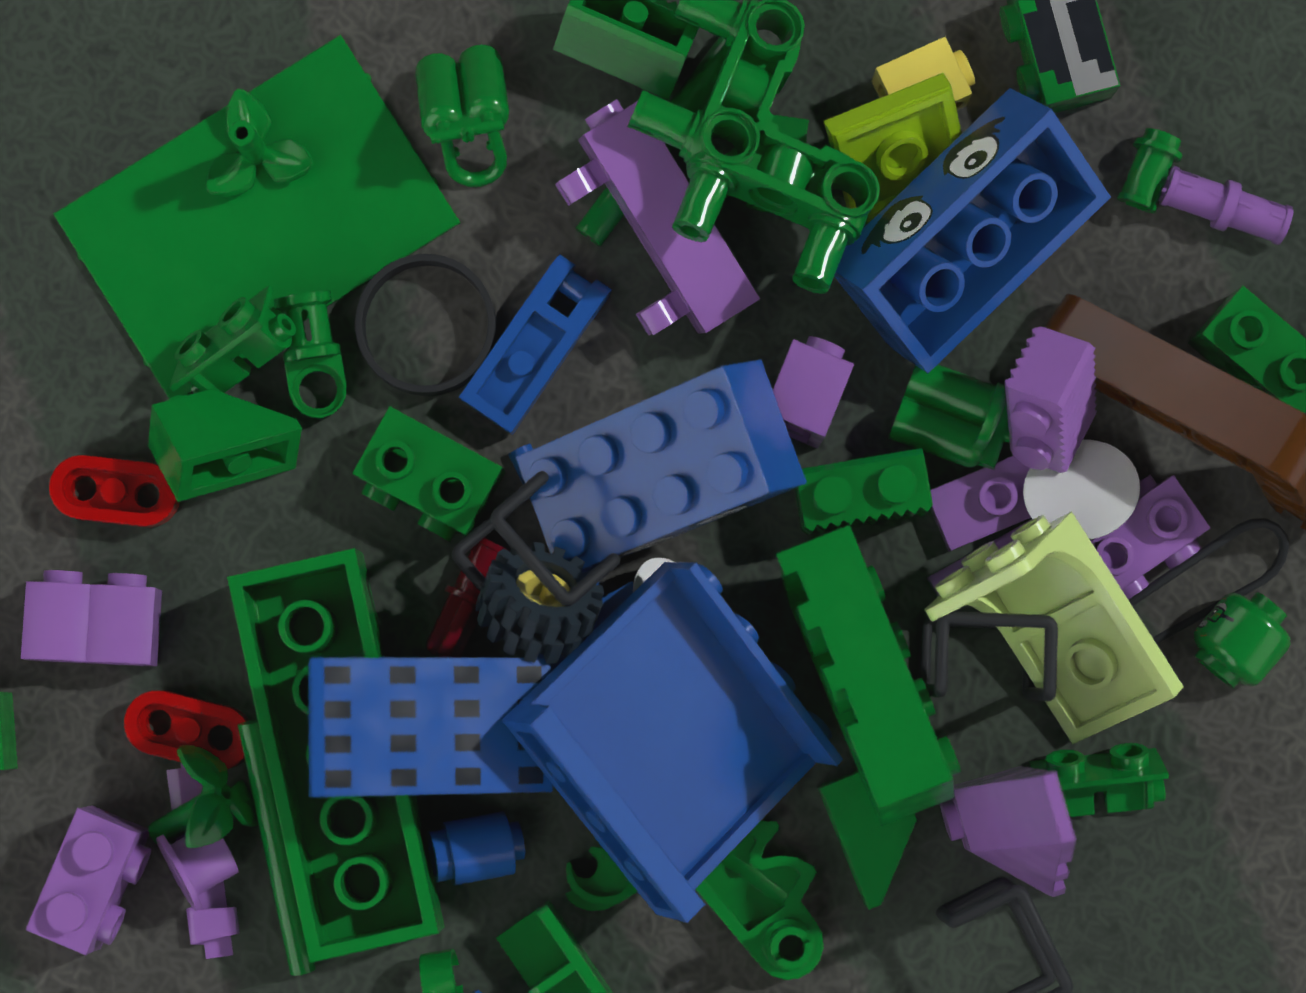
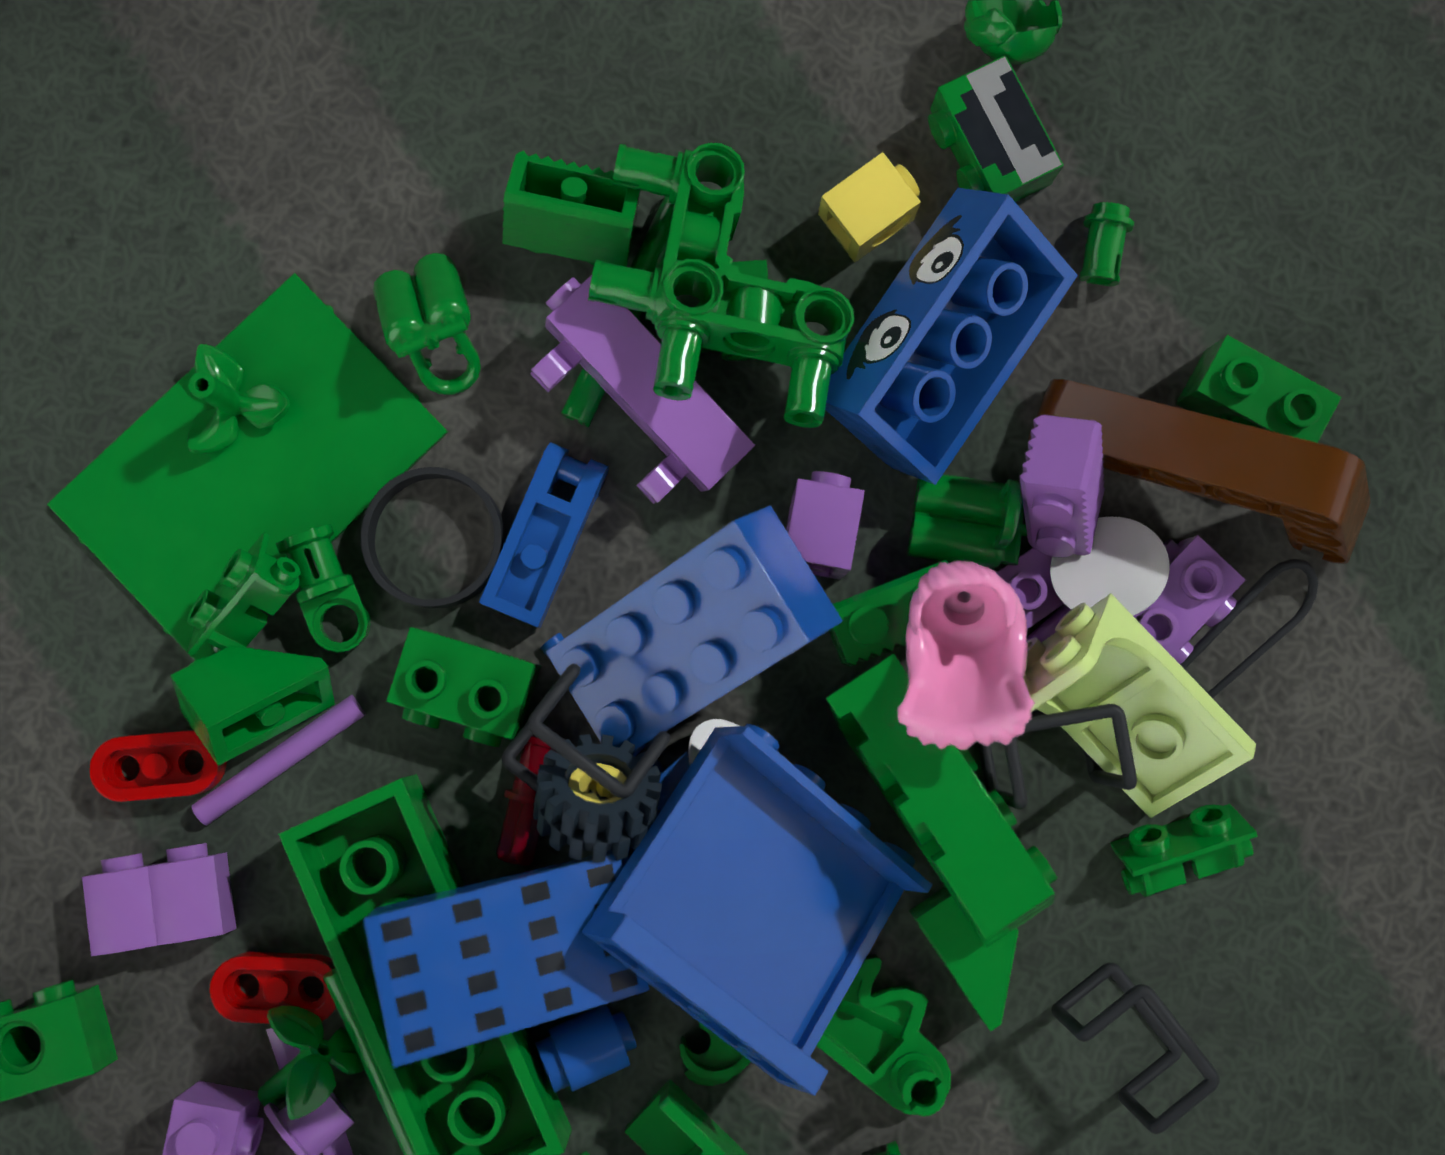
camera: 15 degrees left, 0 degrees up
lime tile [824,73,962,224] -> none
medium lavender wedge [940,766,1076,897] -> none
medium lavender pin [1159,165,1294,245] -> none
green head [1194,592,1290,689] -> none
none -> medium lavender bar [192,694,366,826]
none -> bright pink piece [898,561,1034,750]

